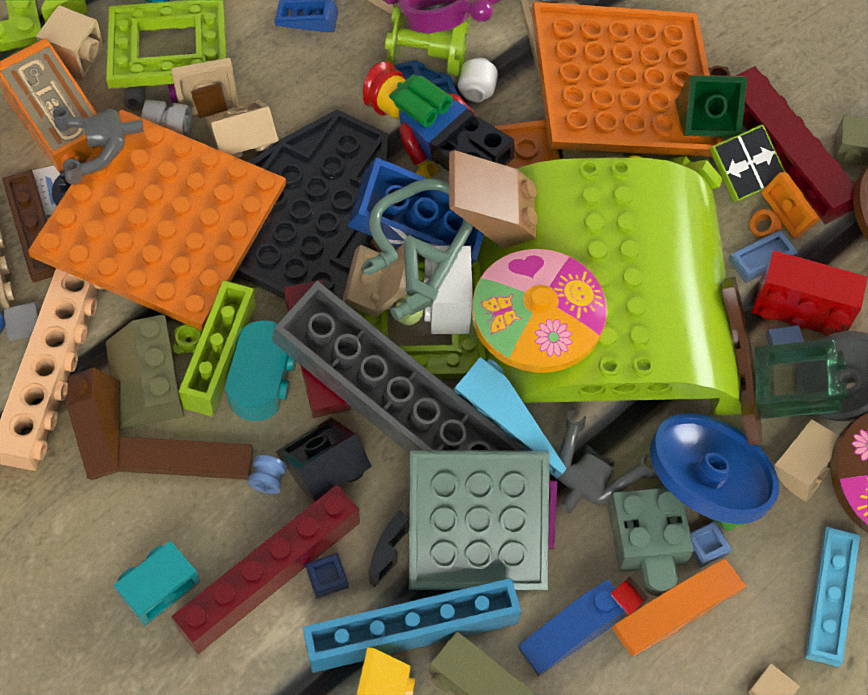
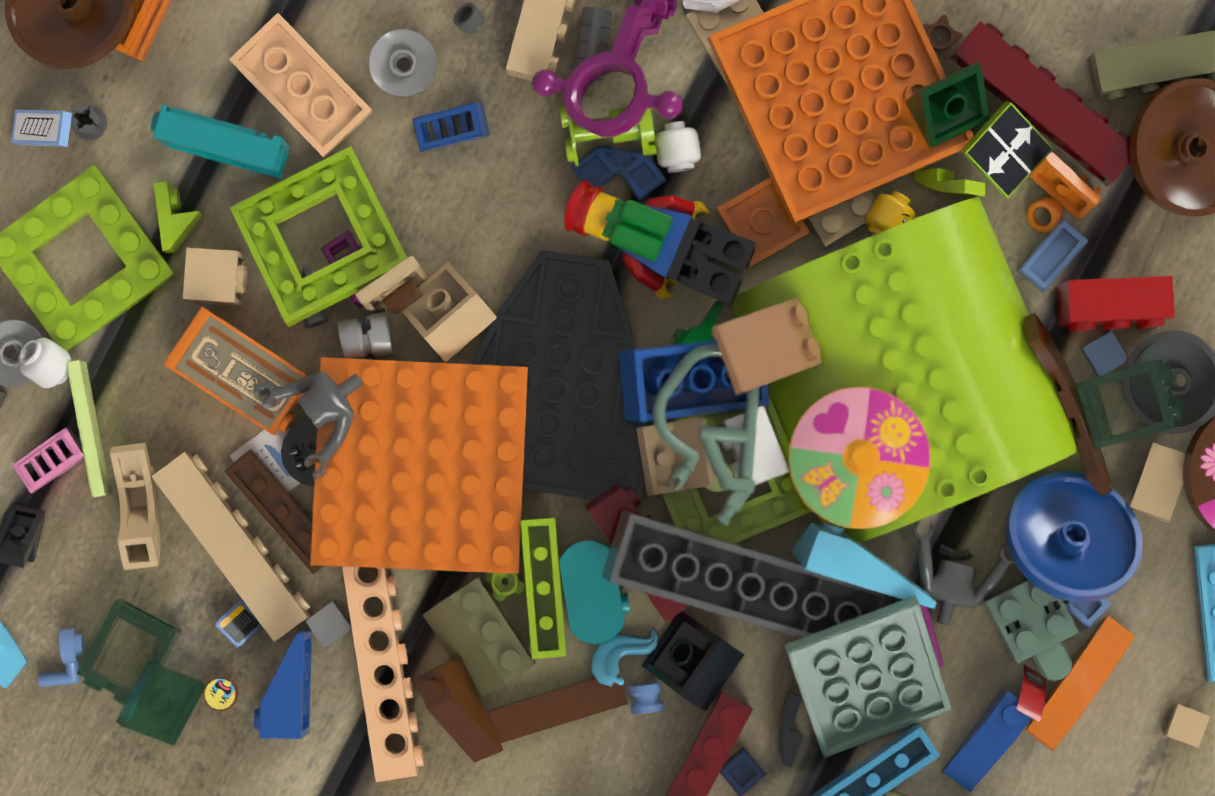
camera: 15 degrees left, 25 degrees up
none -> medium azure piece [591,630,658,687]

